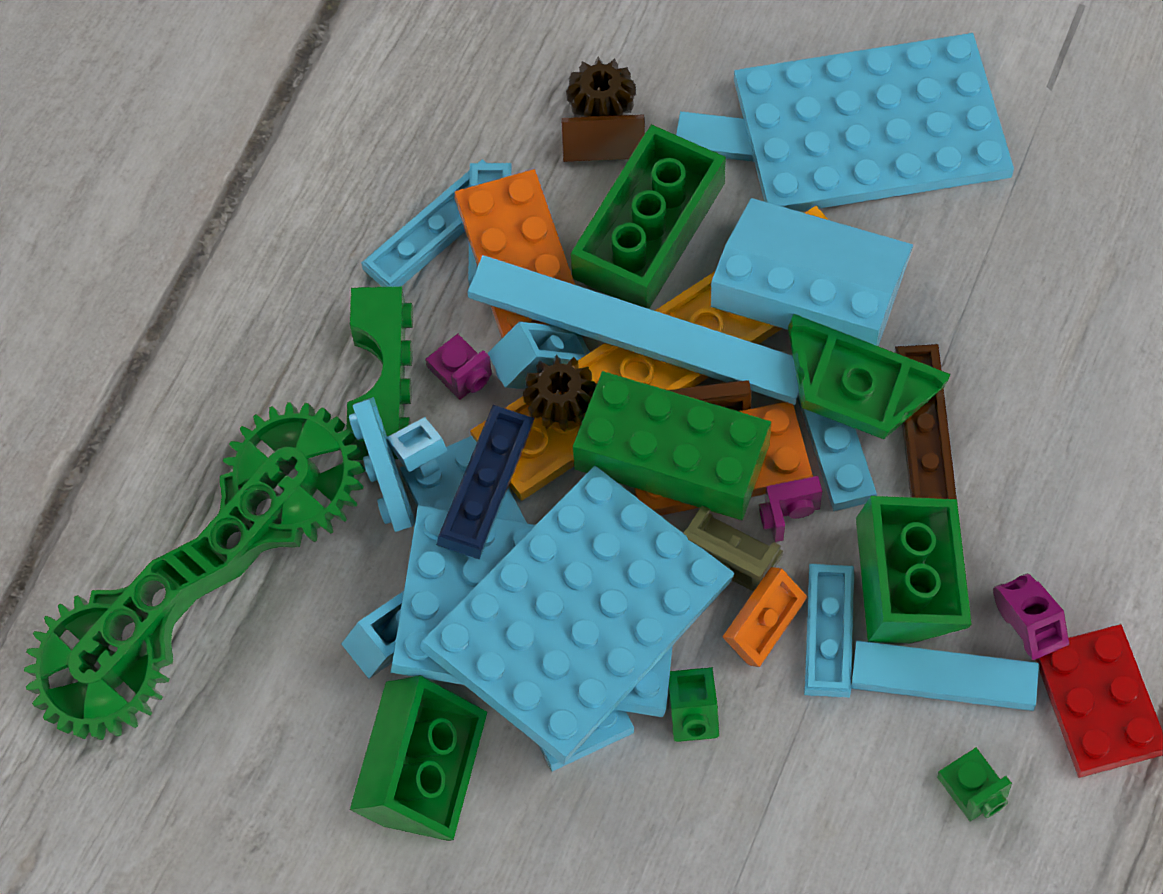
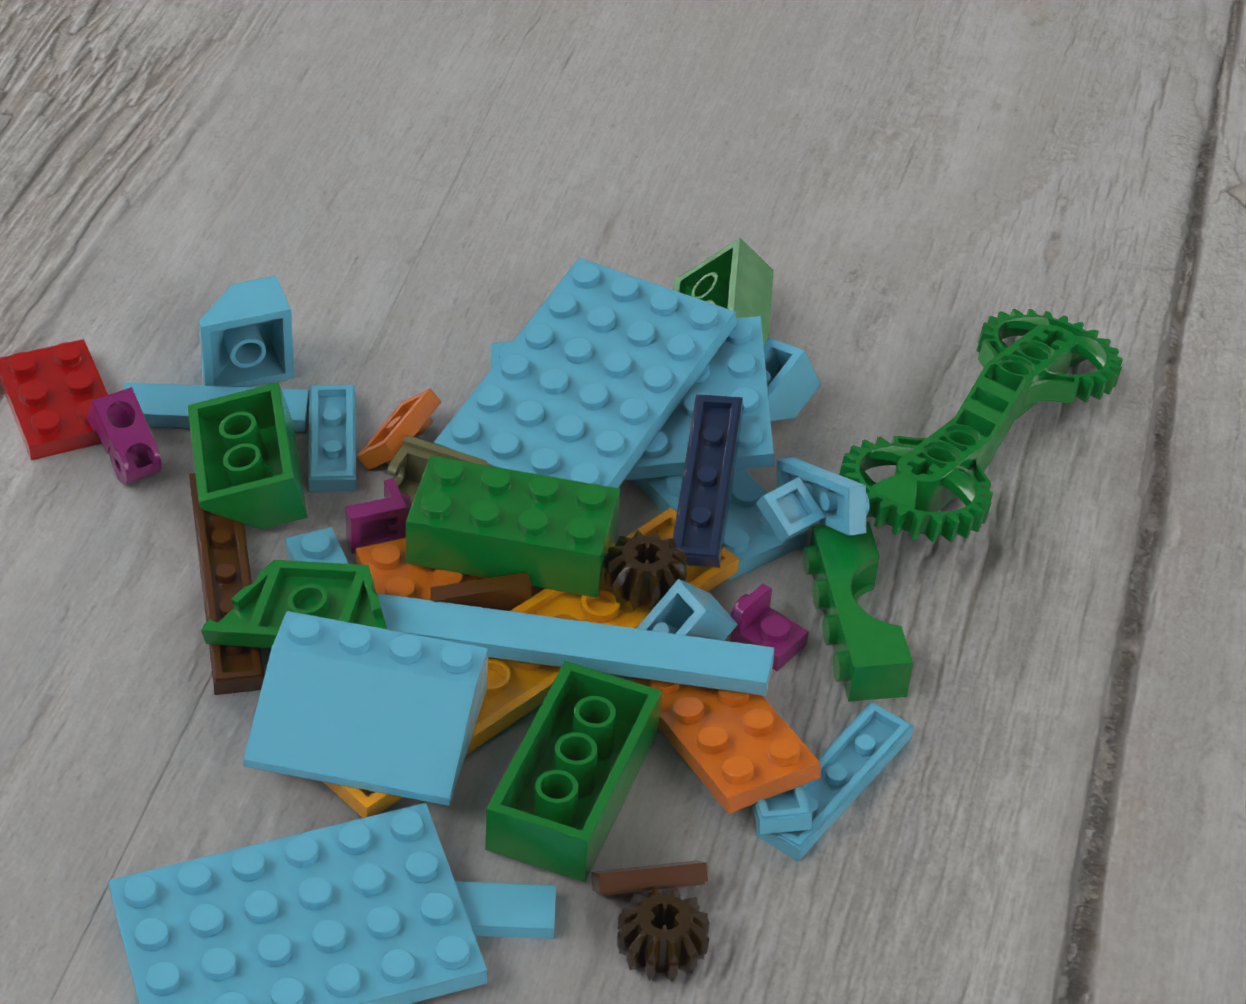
camera: 165 degrees right, 20 degrees down
green bracket [668,667,719,742] -> none
green bracket [937,747,1012,821] -> none
none -> medium azure slope [199,276,294,387]

